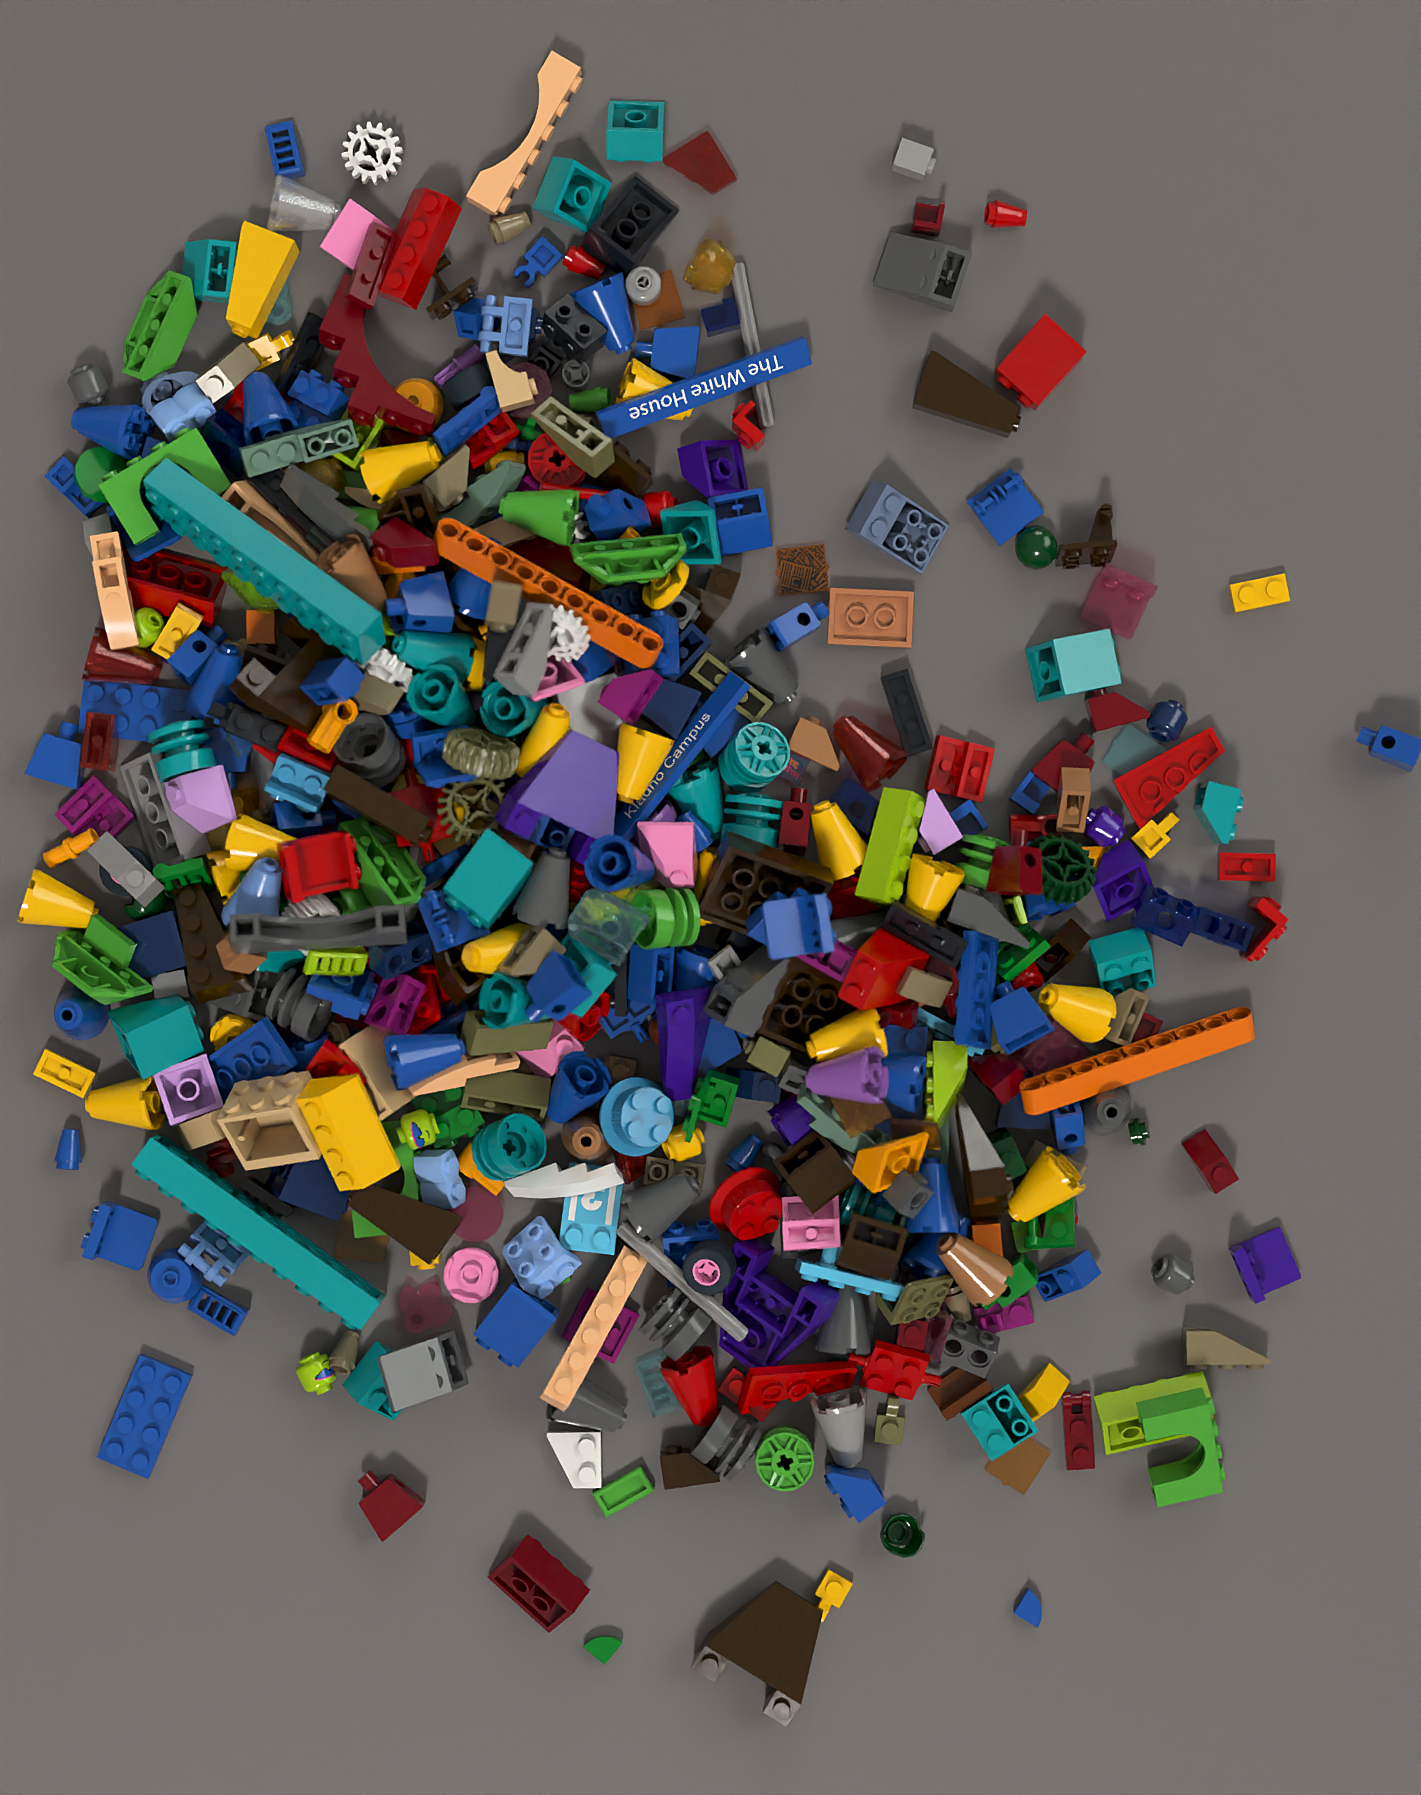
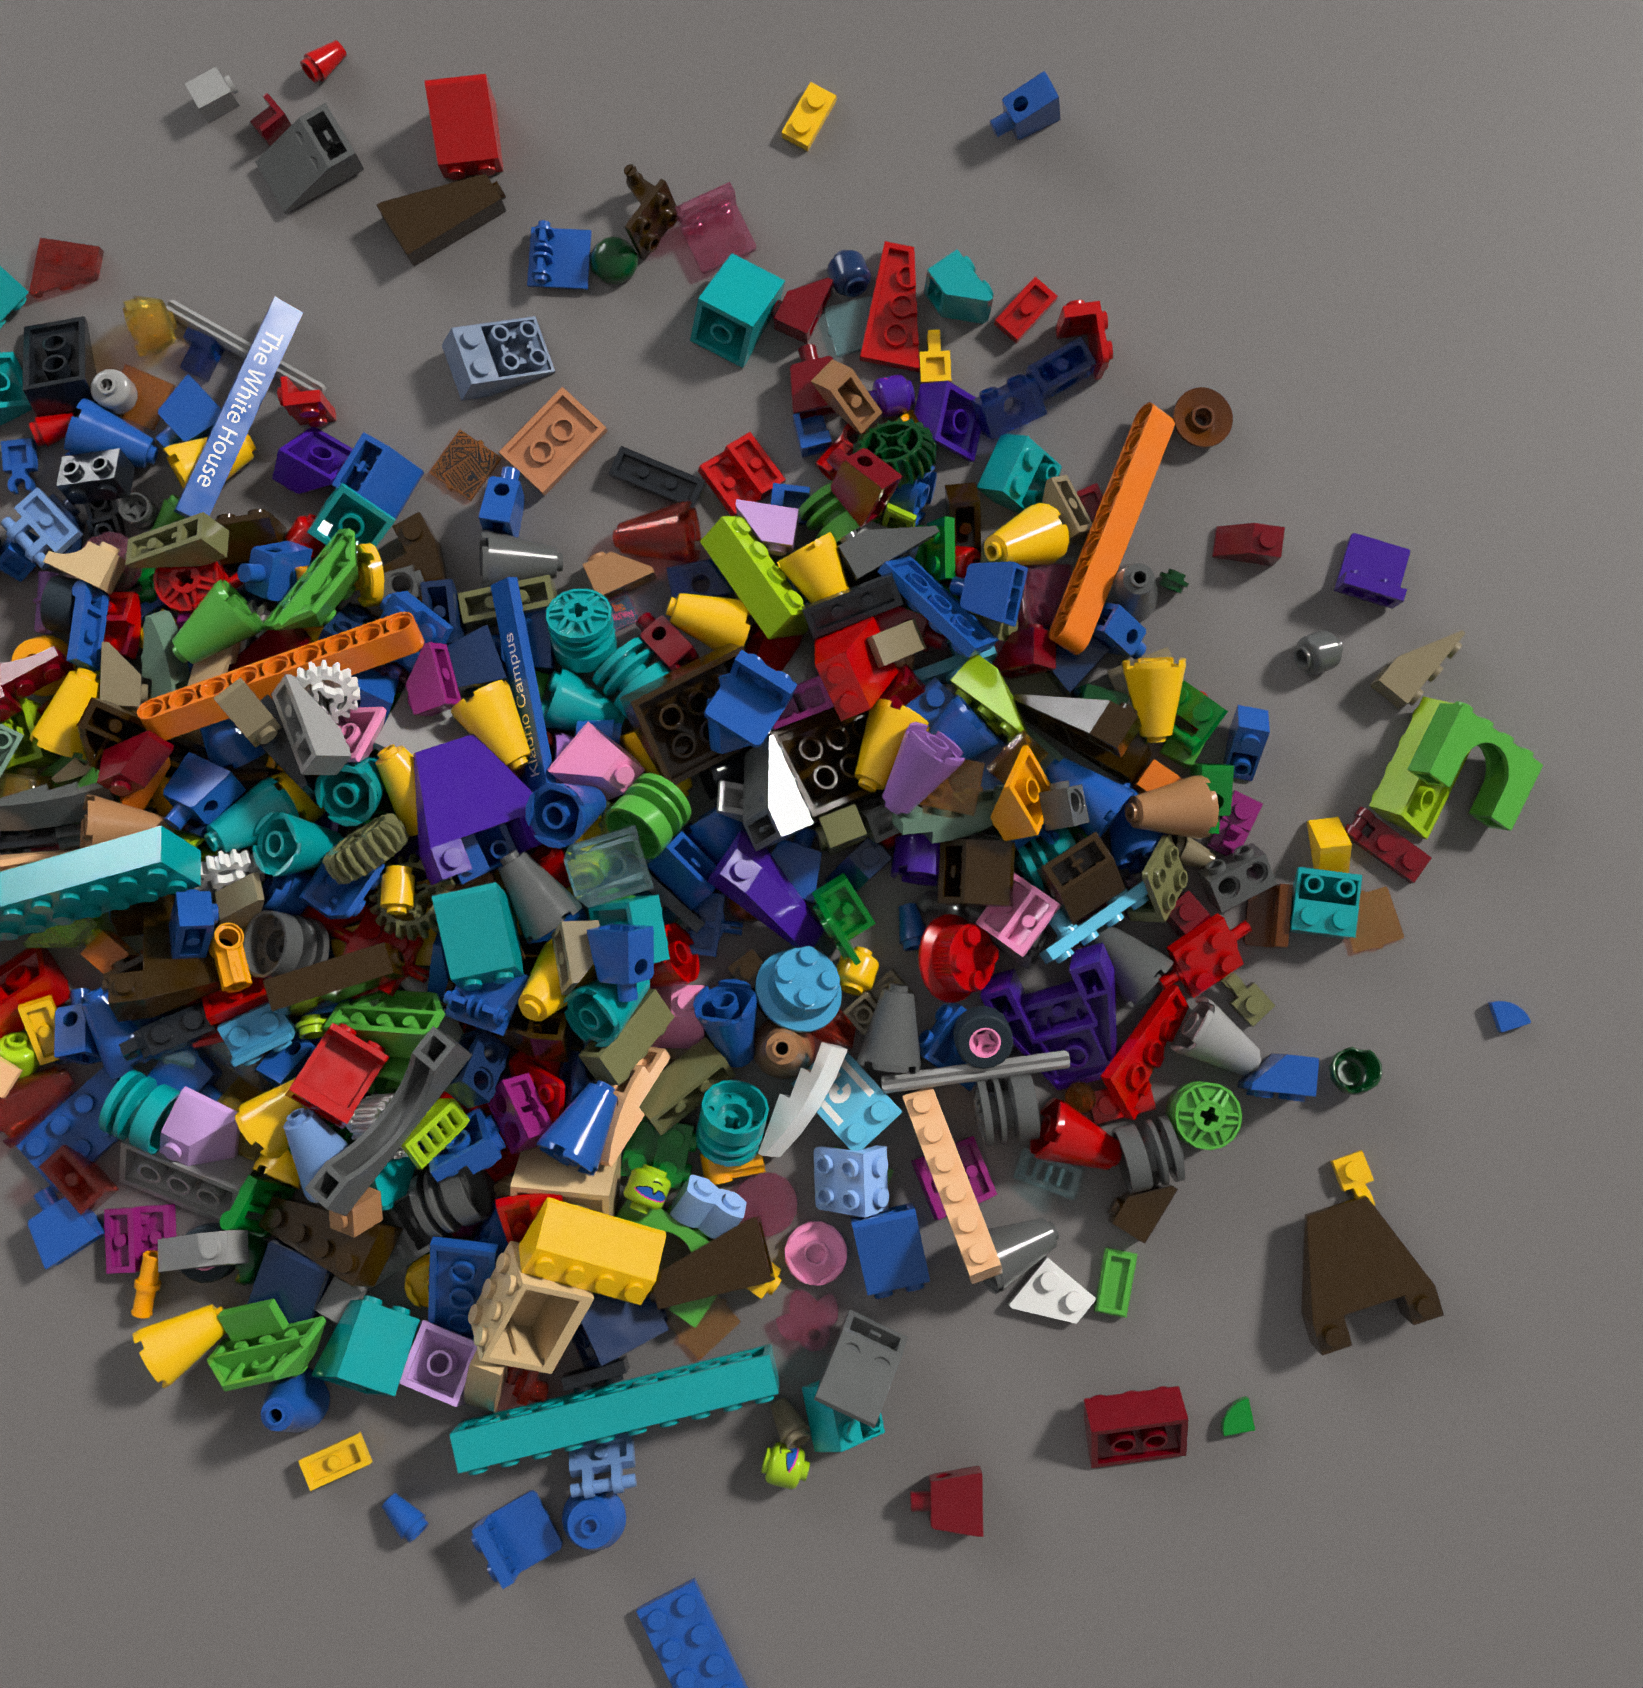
camera: 50 degrees left, 5 degrees down
yellow cone [85,1075,166,1130] -> none
blue slope [187,1284,250,1336] -> none
clear pink piece [924,1306,952,1363] -> none
none -> lime plate [295,1014,327,1039]
none -> yellow brick [380,865,415,915]
none -> clear orange plate [1065,1081,1096,1113]
none -> reddish brown dish [1173,387,1233,448]

